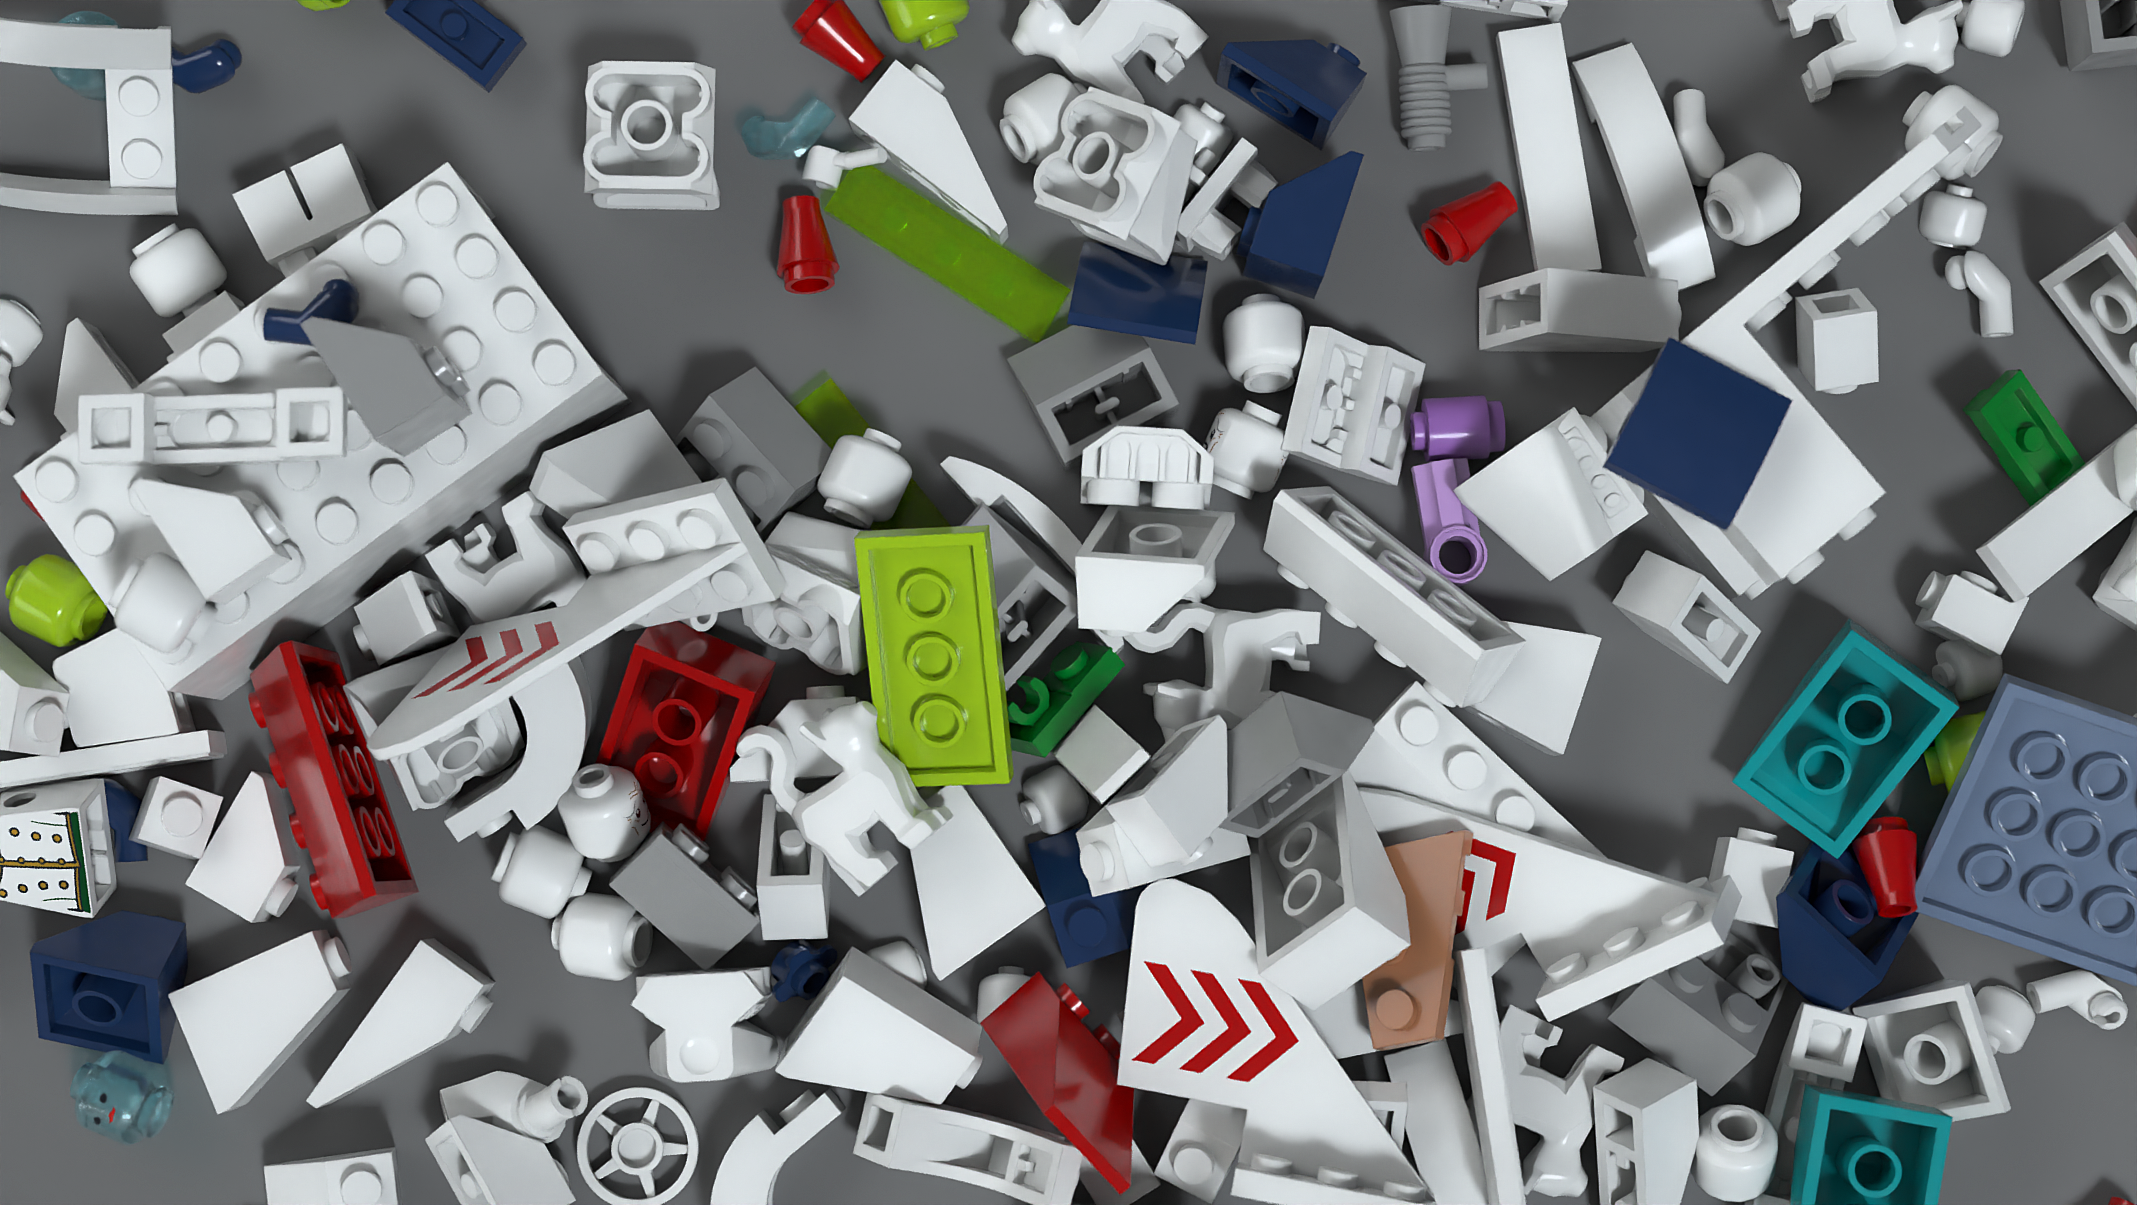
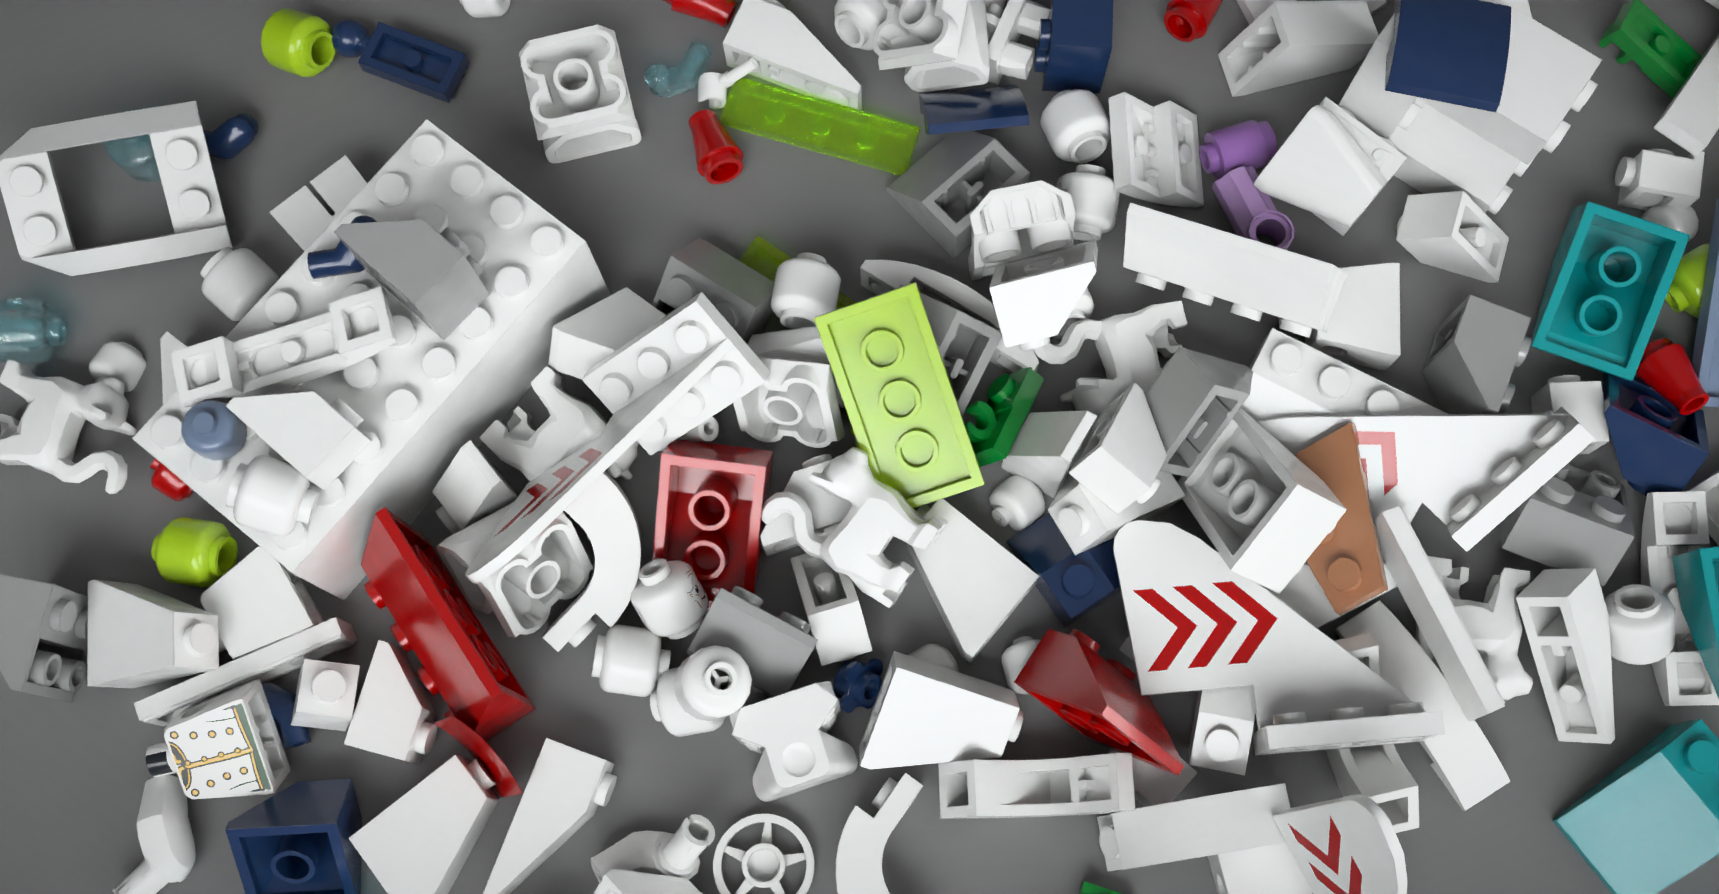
camera: 15 degrees left, 10 degrees down
none -> sand blue piece [181,400,247,461]
none -> red sticker [434,716,522,798]
none -> white head [674,645,752,721]
none -> light grey slope [1422,294,1531,414]

